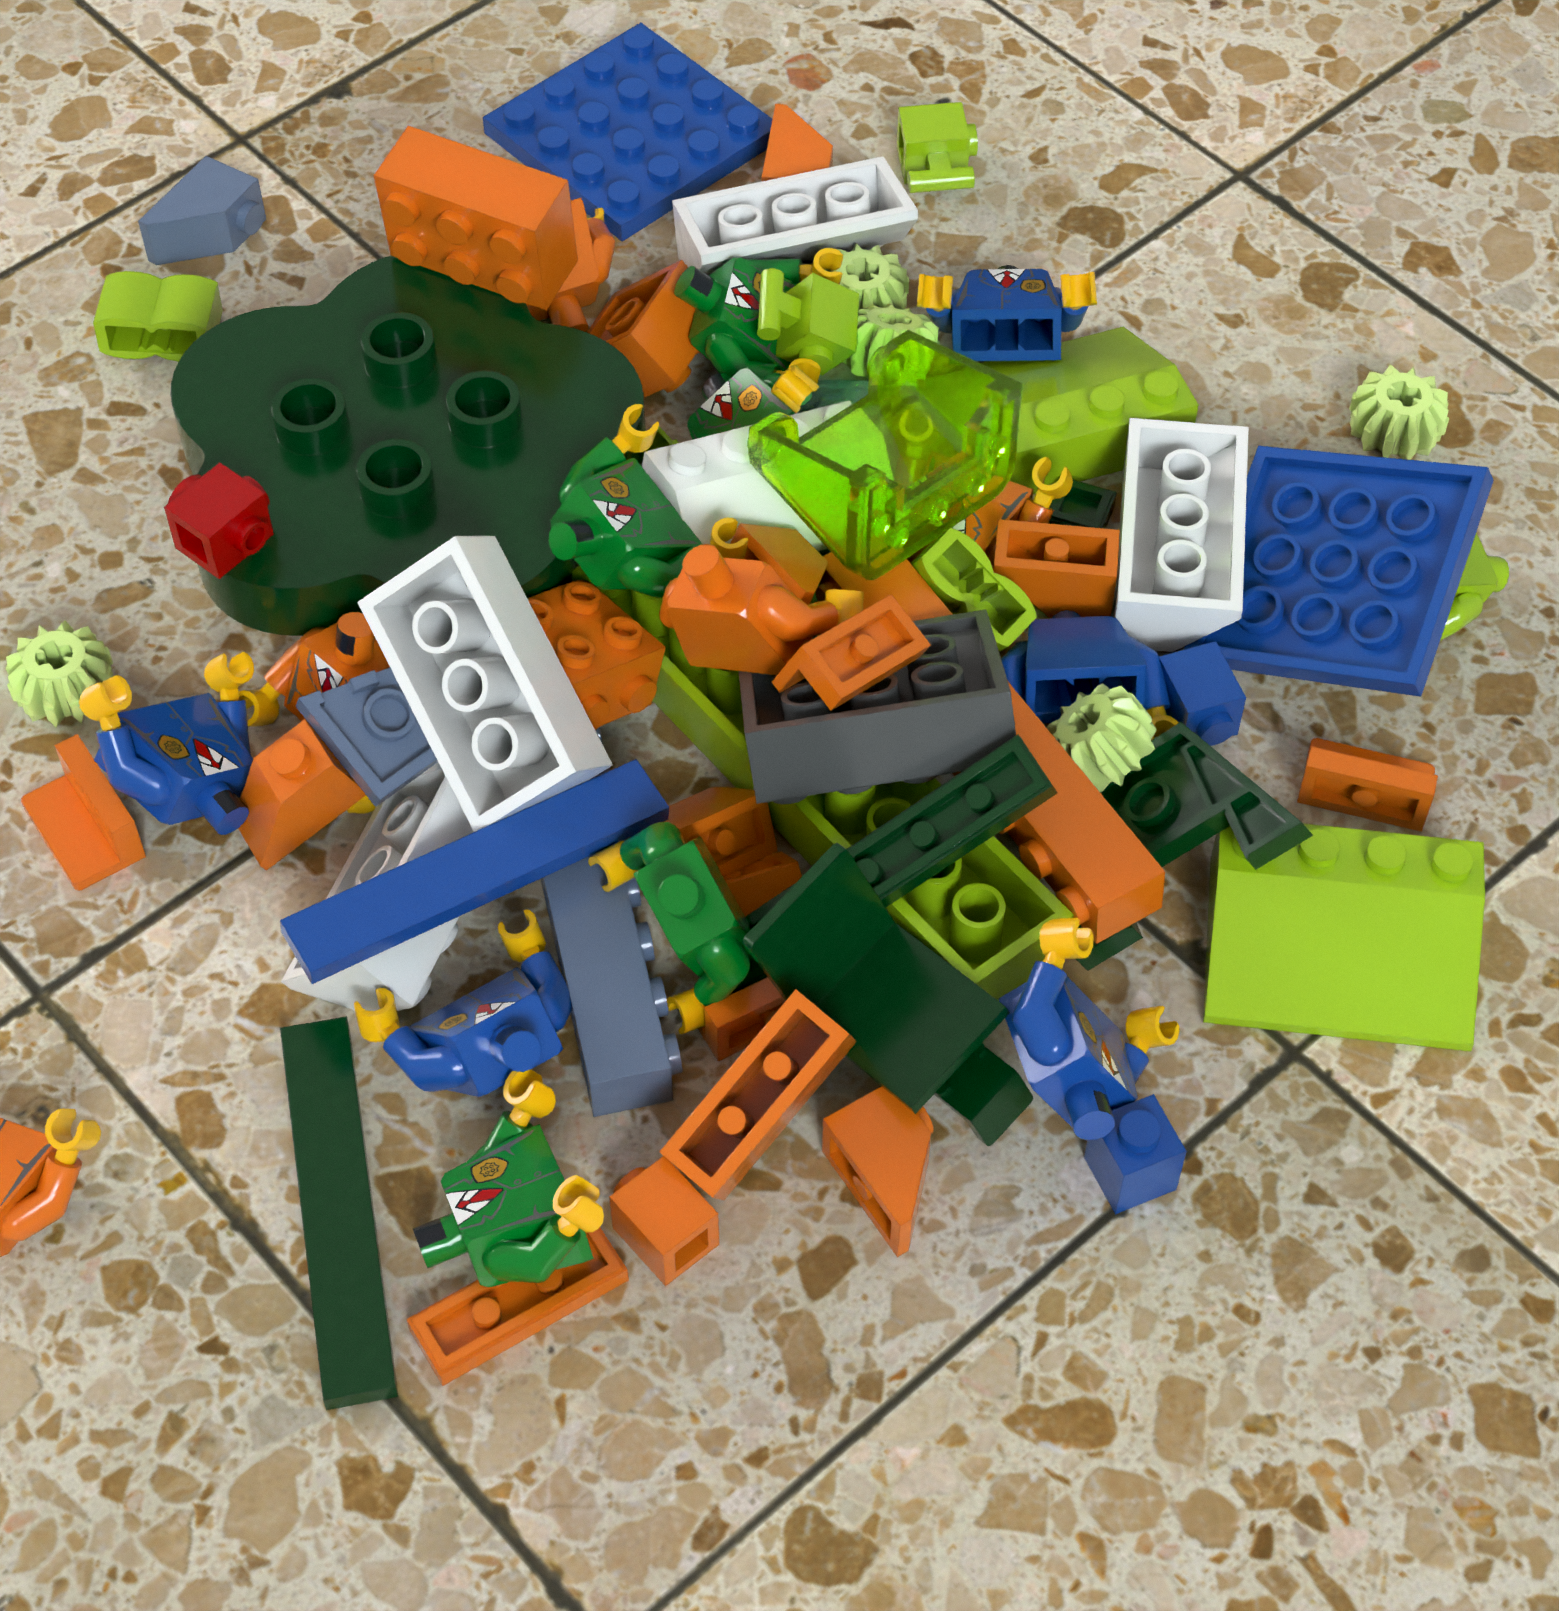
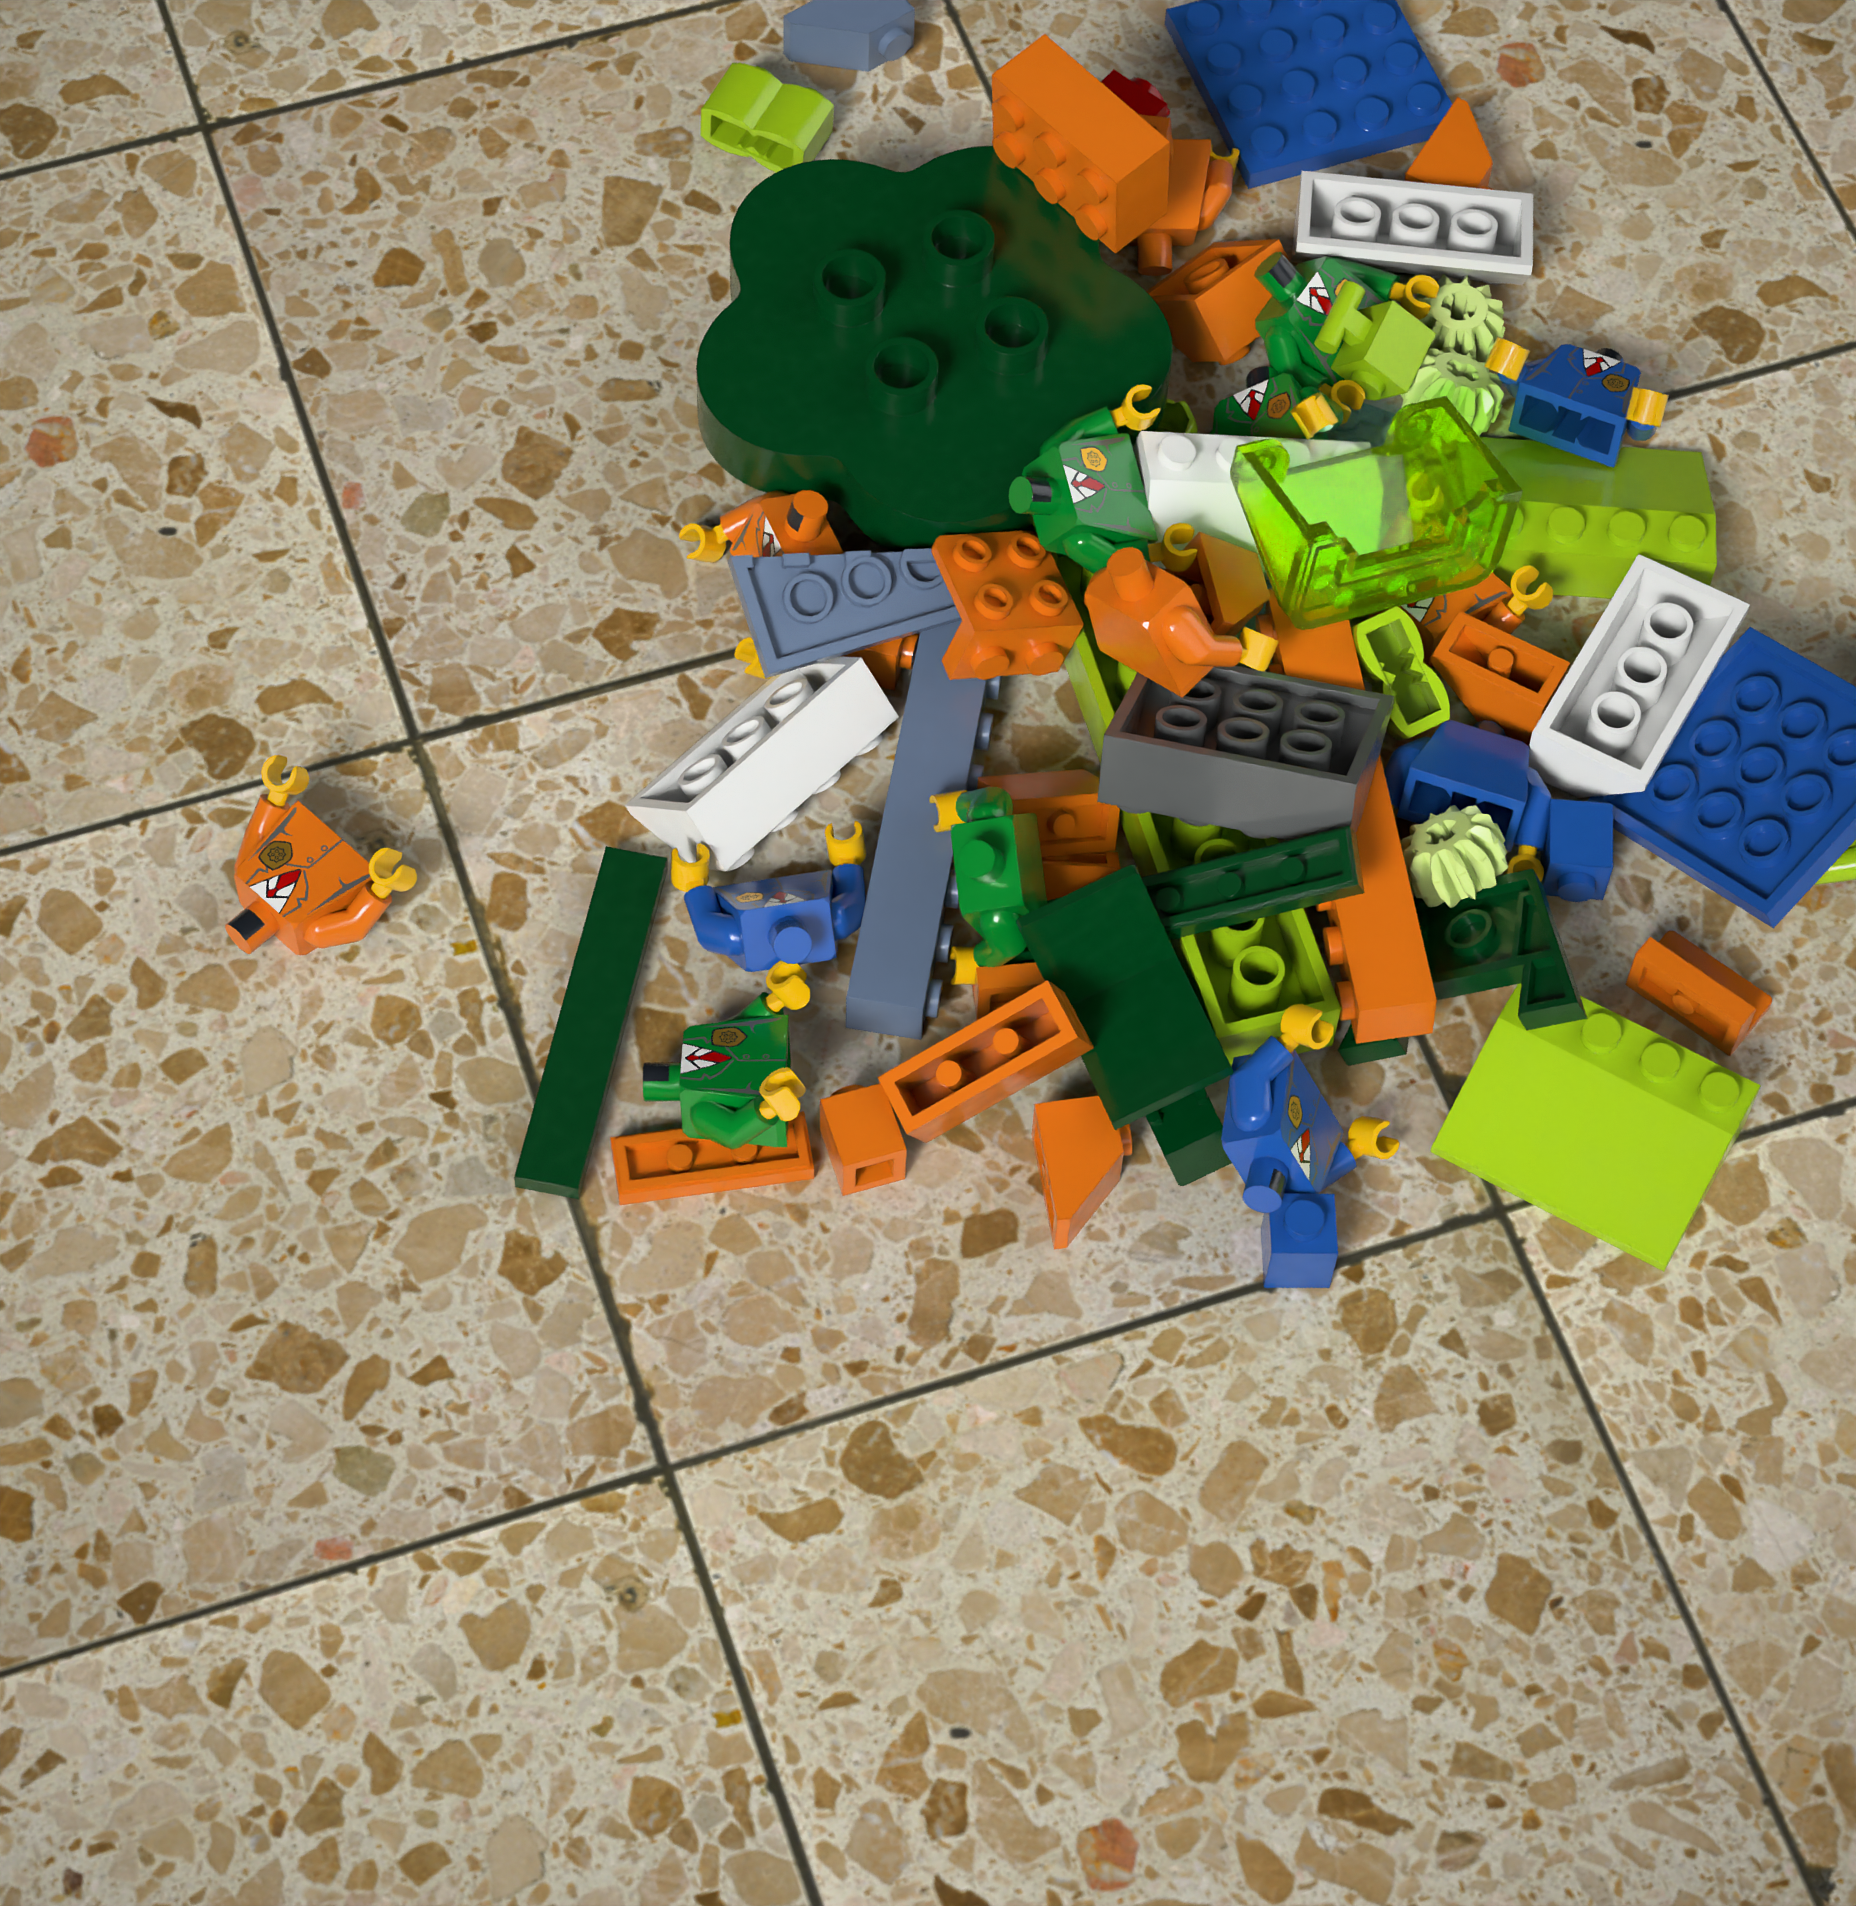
camera: 20 degrees right, 5 degrees up
yellowish green gear [6,620,114,728] -> none
orange panel [21,734,146,891] -> none
blue torso [79,652,254,835] -> none
red brick [164,462,274,579] -> none
orange slope [238,719,366,871] -> none
blue tile [280,759,669,984] -> none
white brick [357,536,613,832] -> none
orange panel [771,594,931,711] -> none
lime brick [897,102,978,193] -> none
dark green tile [1049,480,1117,529] -> none

